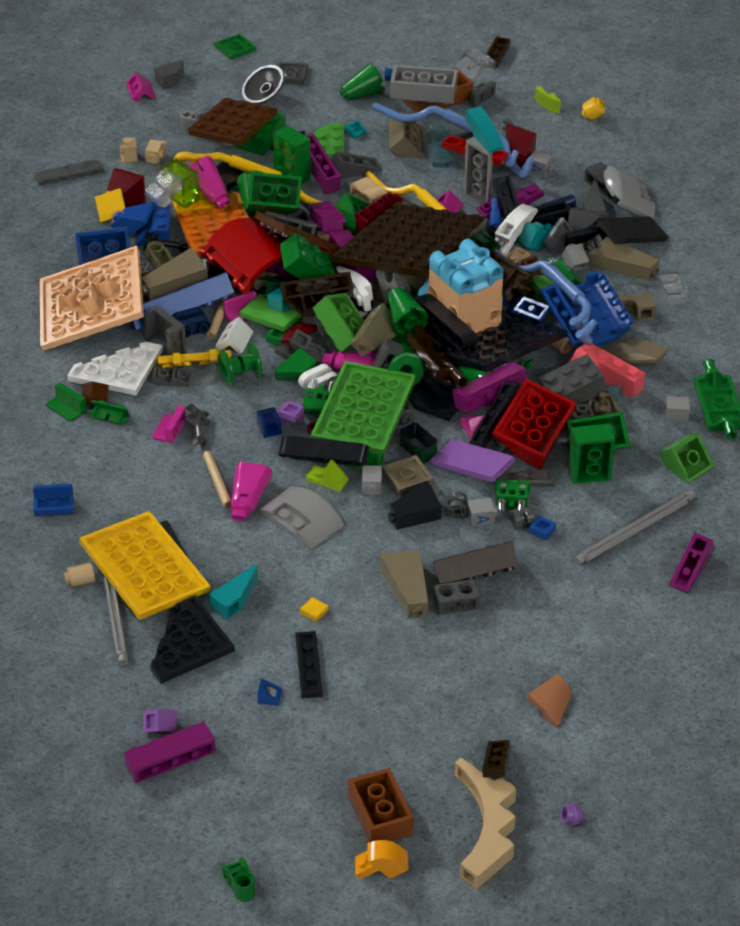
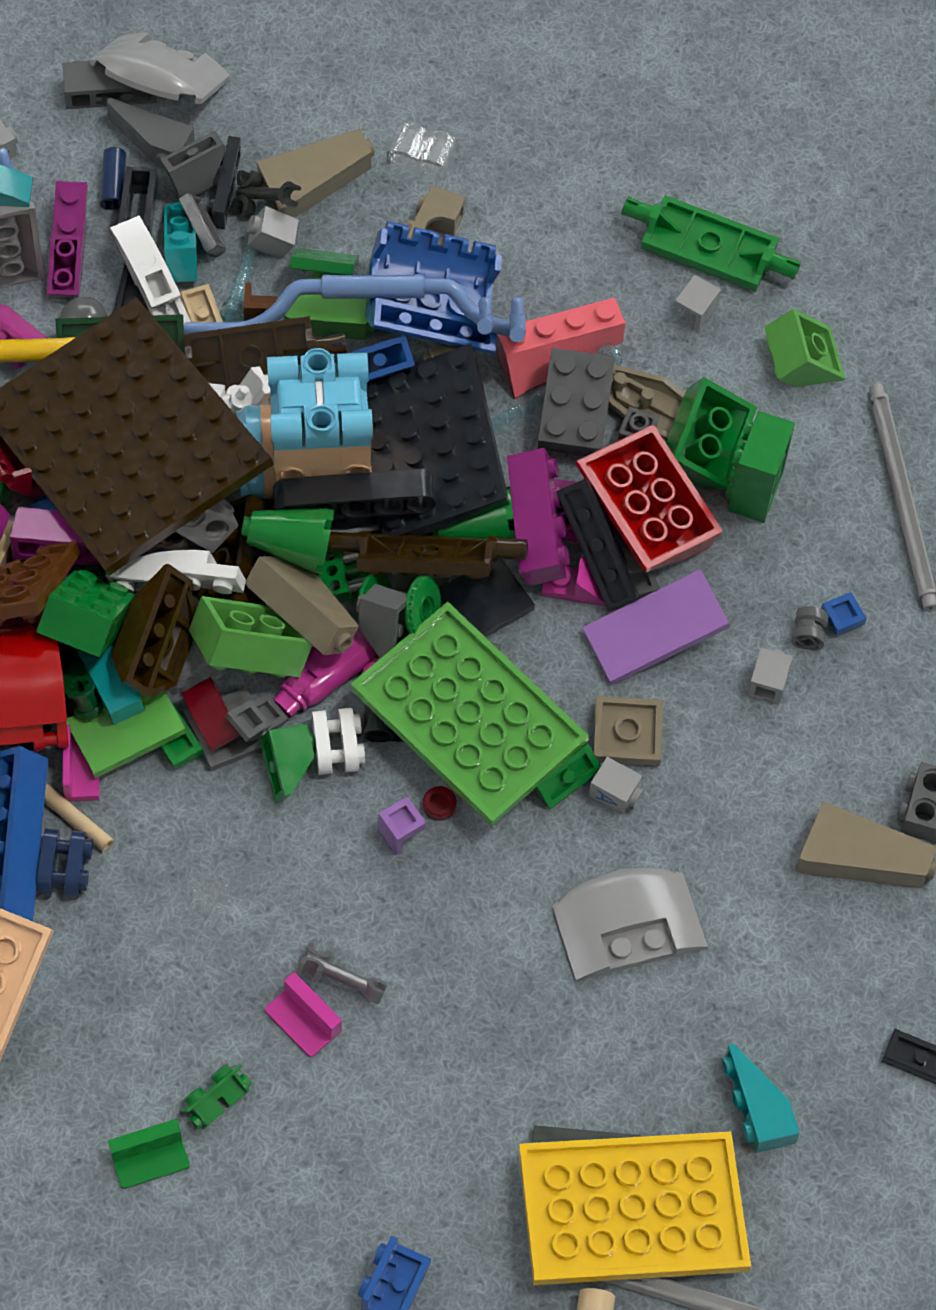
camera: 65 degrees left, 20 degrees up
white plate [67,342,163,396] -> none
reddish brown panel [82,381,109,406] -> none
dark grey panel [144,305,186,356] -> none
dark grey slope [150,366,192,387] -> none
black plate [150,595,235,684] -> none
yellow hinge [158,349,231,369] -> none
tan piece [203,451,231,508] -> none
white panel [216,317,253,354] -> none
green hose [218,343,263,386] -> none
dark pink piece [230,462,273,521] -> none
clear blue brick [257,407,282,438] -> none
black beam [278,435,370,467] -> none
yellow tile [300,597,329,622] -> none
green piece [302,379,335,416] -> none
lime slope [306,460,349,492] -> none
black slope [388,481,442,530] -> none
black piece [400,422,437,464] -> none
dark brown wedge [433,541,519,584] -> none
dark grey wheel [448,492,467,518] -> none
blue cone [488,198,503,230] -> none
black plate [492,175,519,220] -> none
flat silver tile [495,469,554,487] -> none
green piece [495,479,530,513] -> none
pearl dark grey tile [597,216,669,244] -> none
dark tan piece [603,338,668,365] -> none

